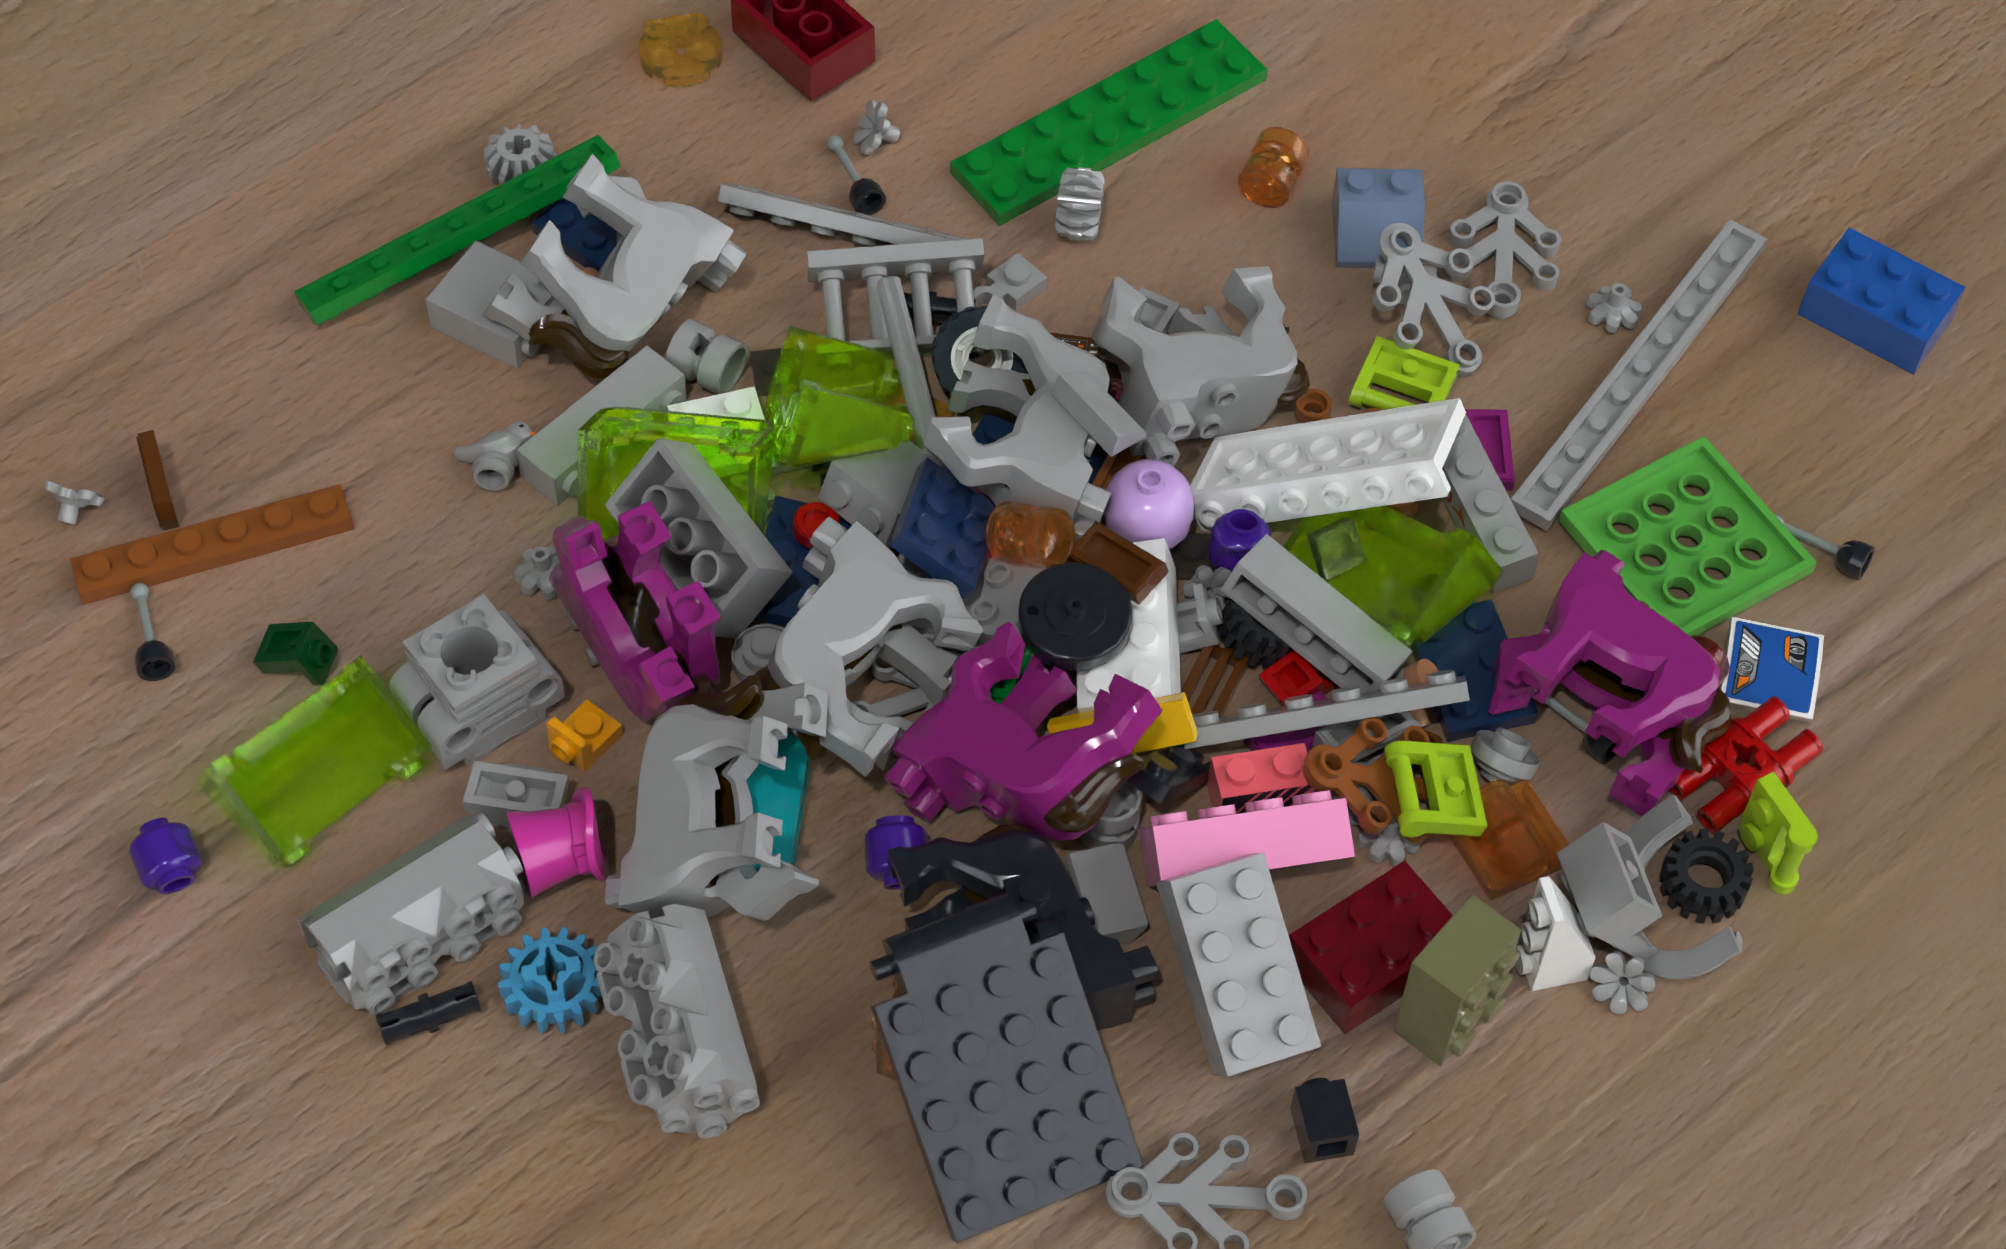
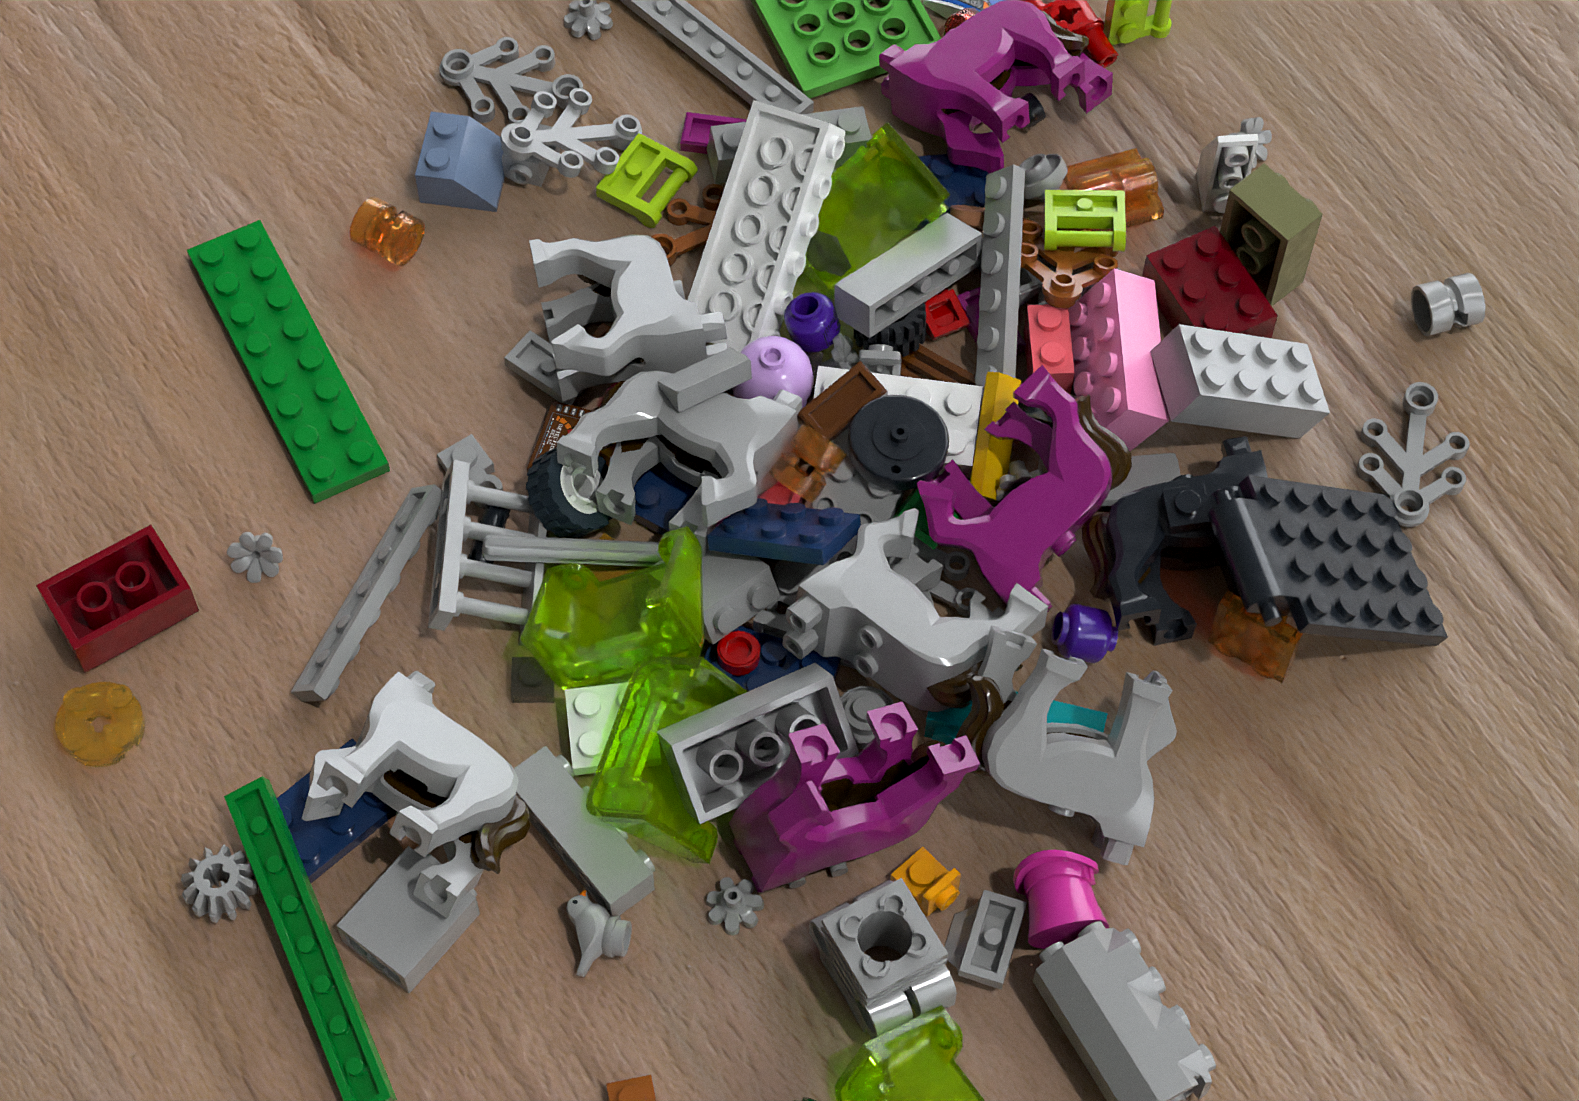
camera: 80 degrees left, 5 degrees up
black pin [375,981,482,1046] -> none
dark azure gear [498,927,602,1034] -> none
light grey brick [593,903,760,1139] -> none
light grey wheel [665,319,748,395] -> none
black hinge [827,135,886,215] -> none
light grey gear [1055,167,1105,241] -> none
black brick [1290,1078,1359,1163] -> none
light grey piece [1557,794,1743,980] -> none
black tyre [1659,829,1754,924] -> none

